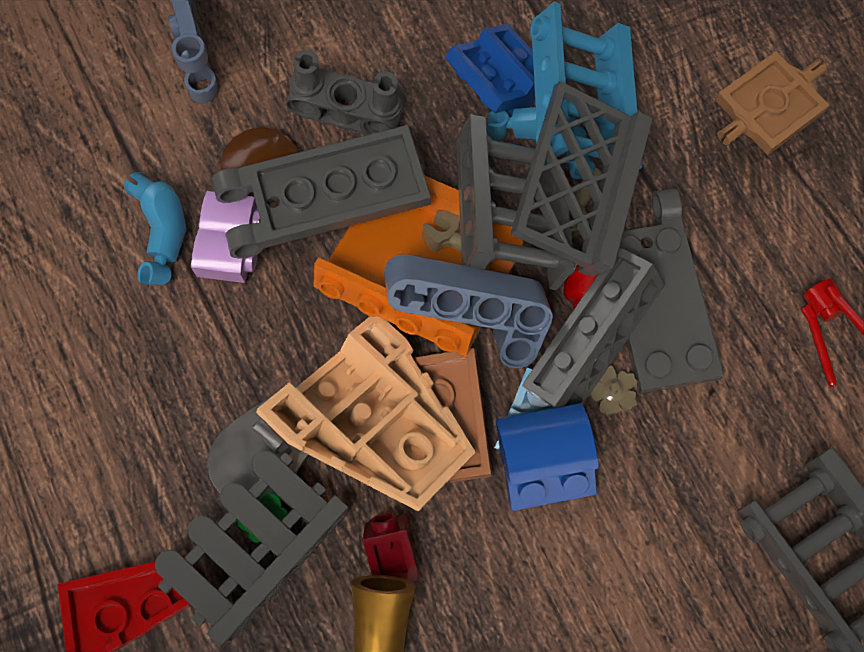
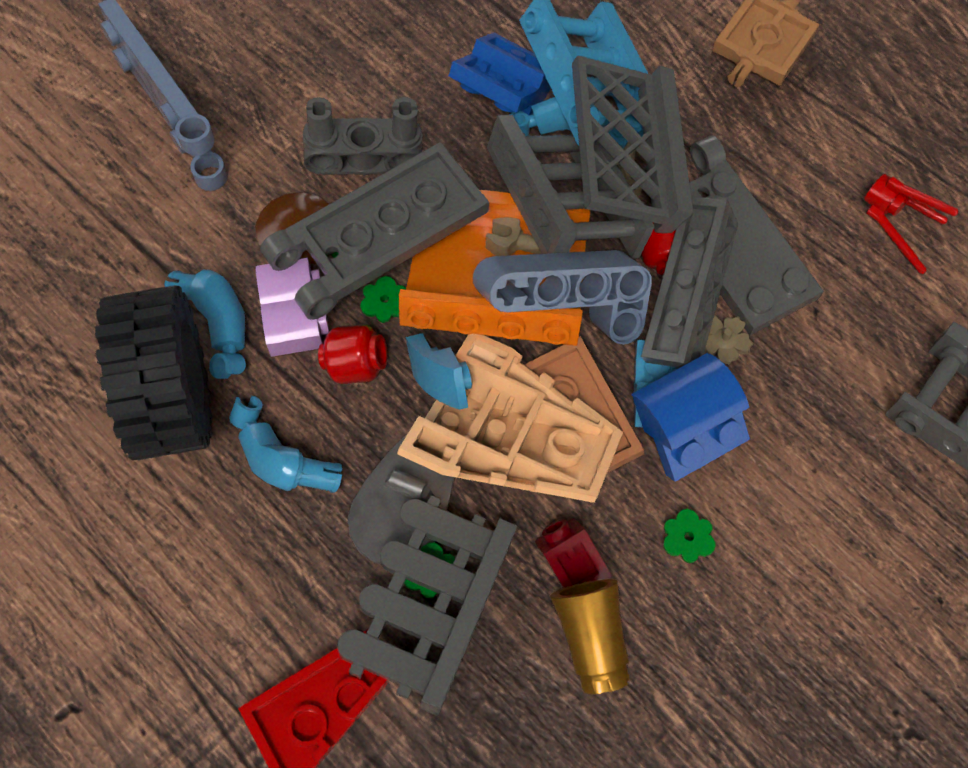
camera: 20 degrees left, 5 degrees down
none -> black tyre [95,285,212,461]
none -> dark azure arm [229,396,342,493]
none -> red head [318,324,387,384]
none -> green plant [360,276,406,323]
none -> dark azure slope [406,333,472,410]
none -> green plant [663,509,716,563]

